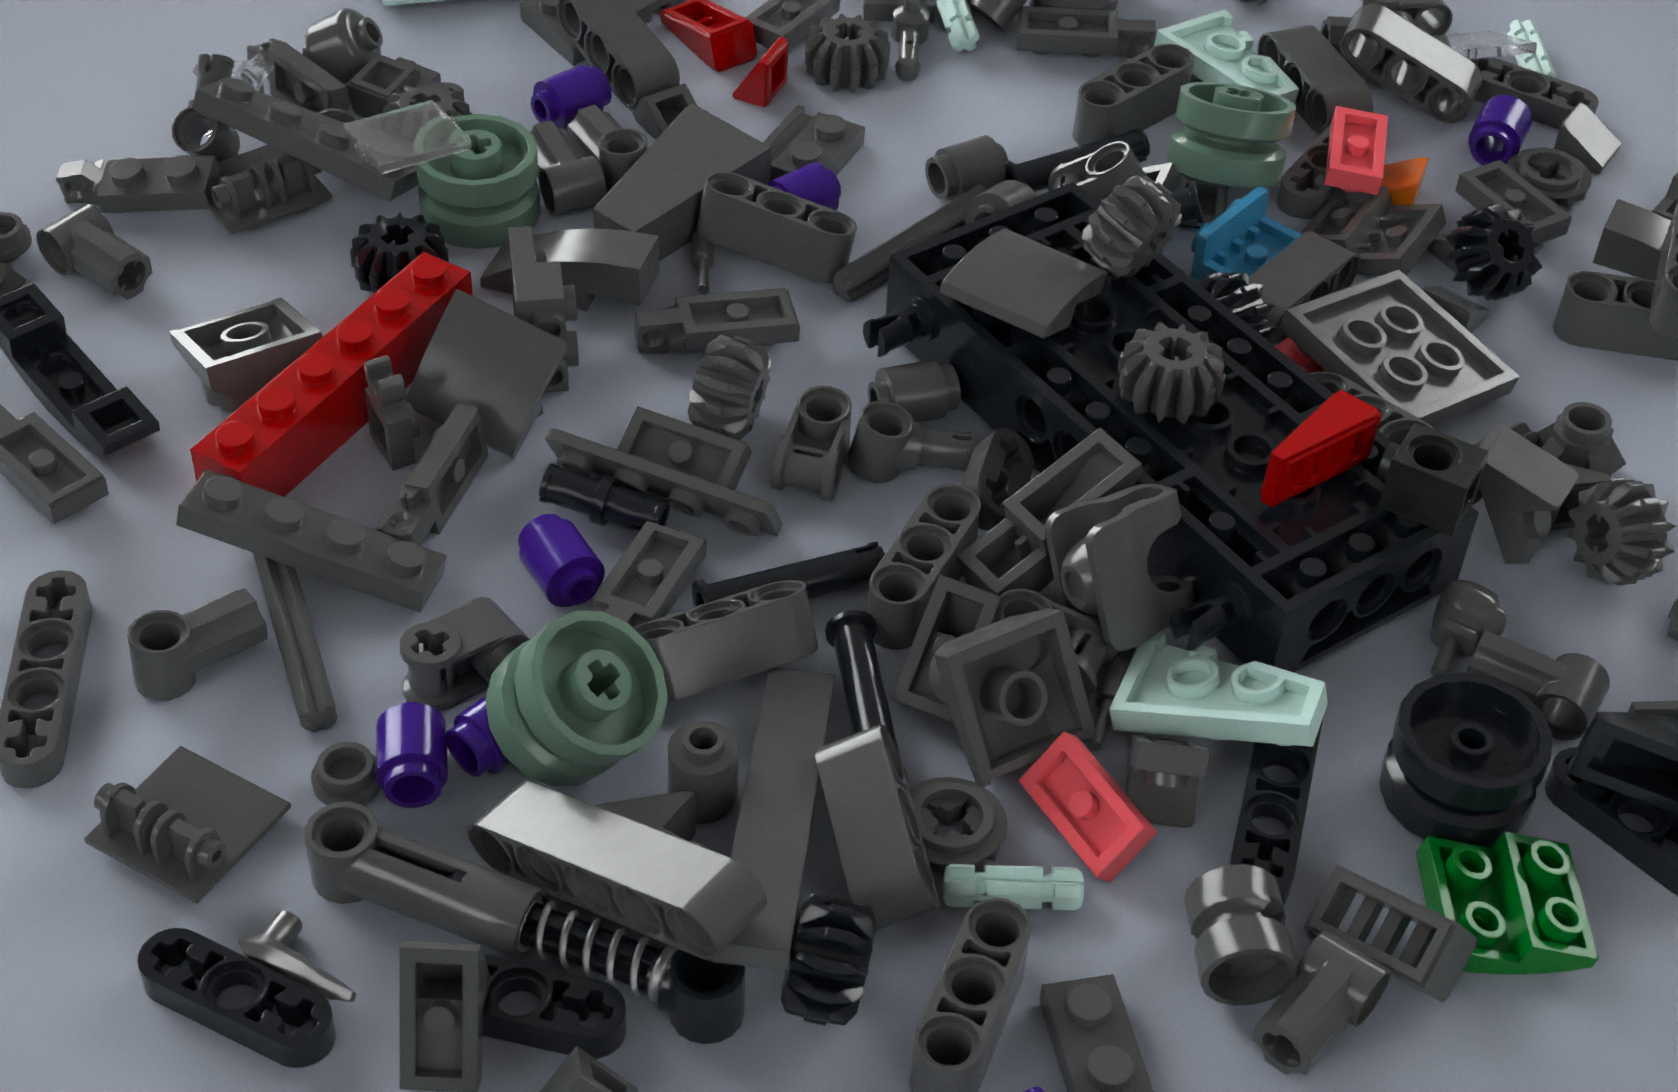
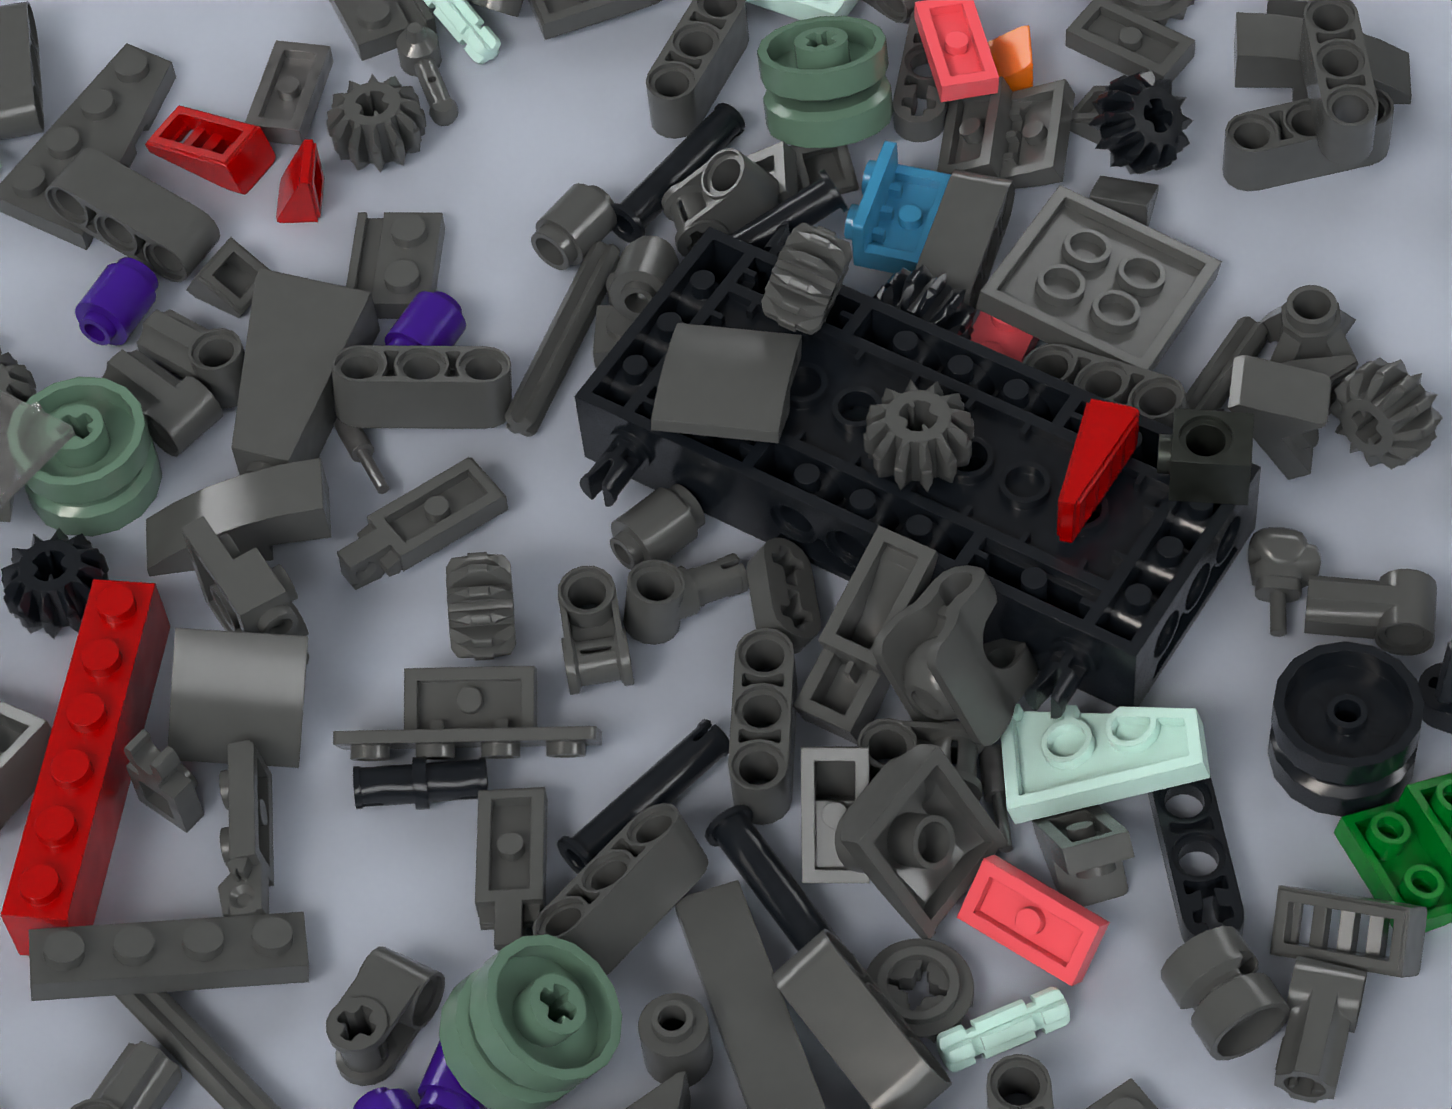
camera: 15 degrees left, 10 degrees up
dark purple brick [518,514,605,607] -> none

